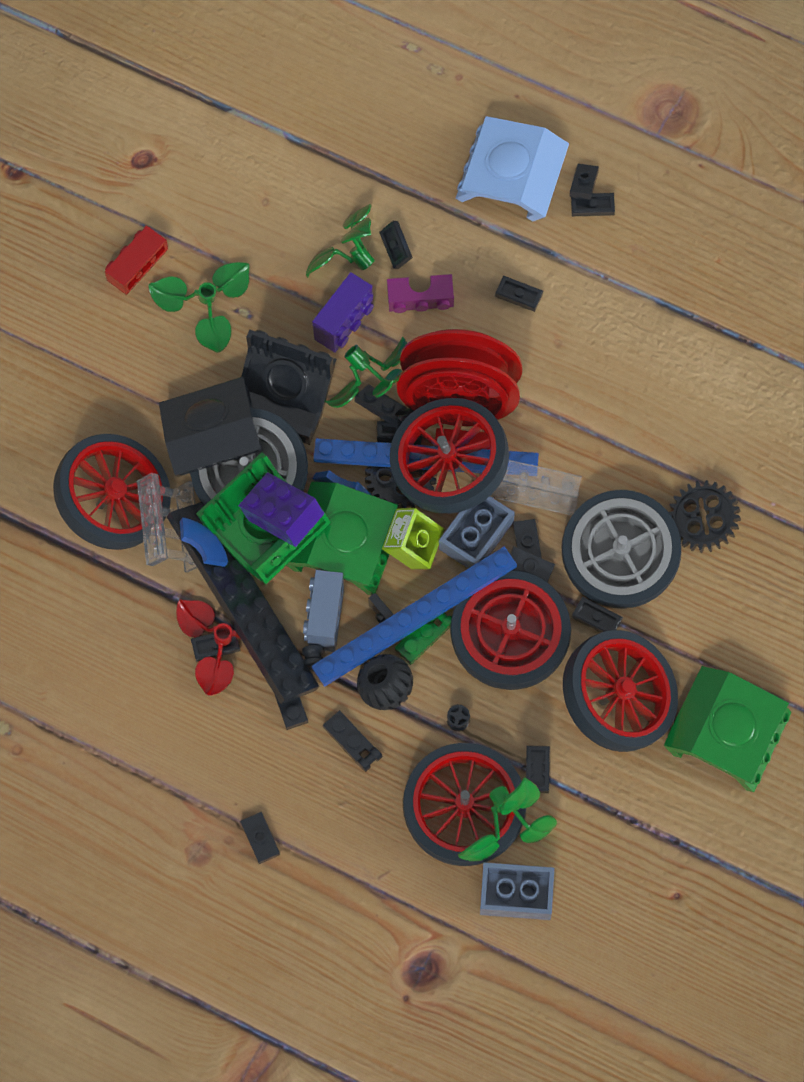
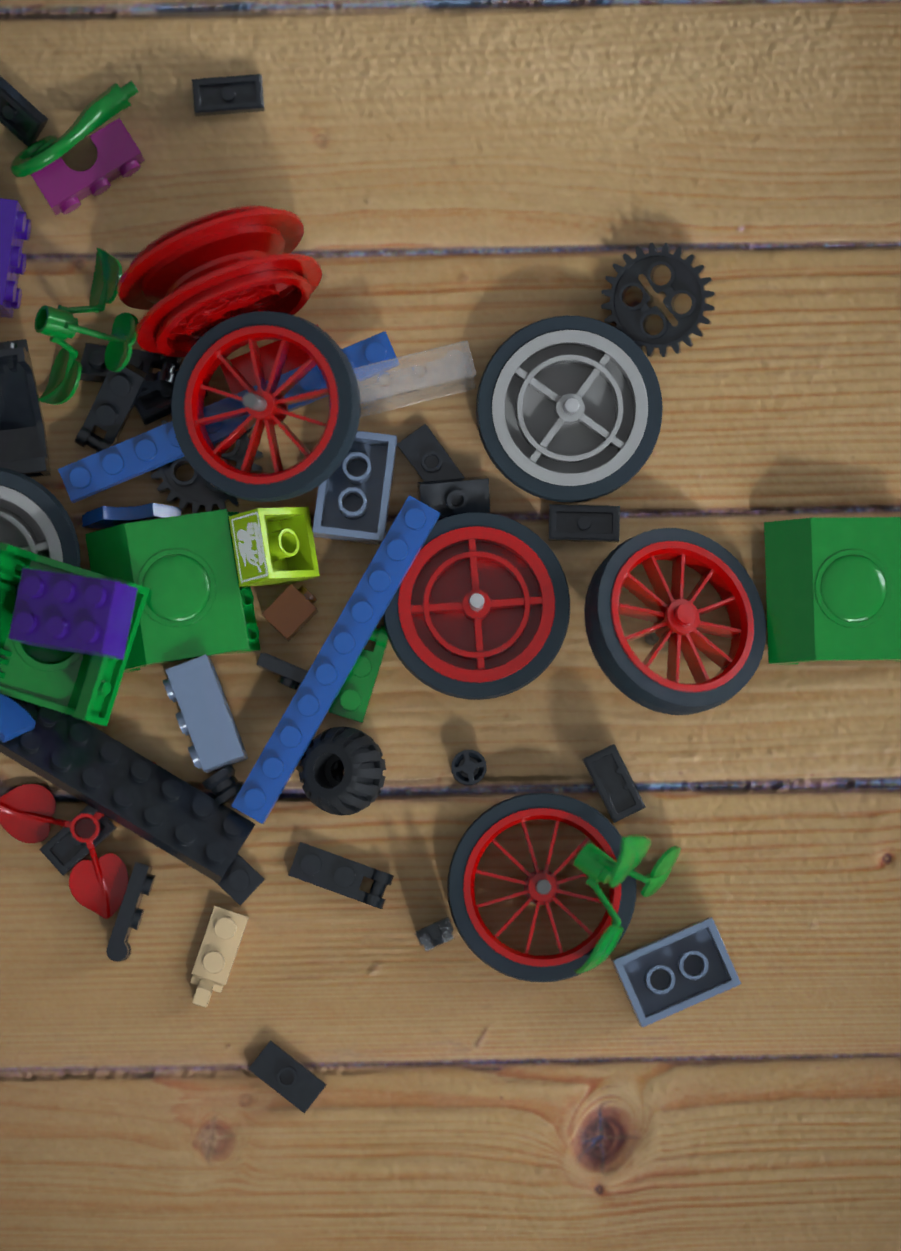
camera: 30 degrees left, 15 degrees up
none -> green plant [10,80,139,177]
none -> black plate [75,363,149,453]
none -> black plate [106,862,155,962]
none -> tan hinge [190,906,249,1008]
none -> reddish brown brick [262,584,318,642]
none -> black hinge [415,917,454,951]

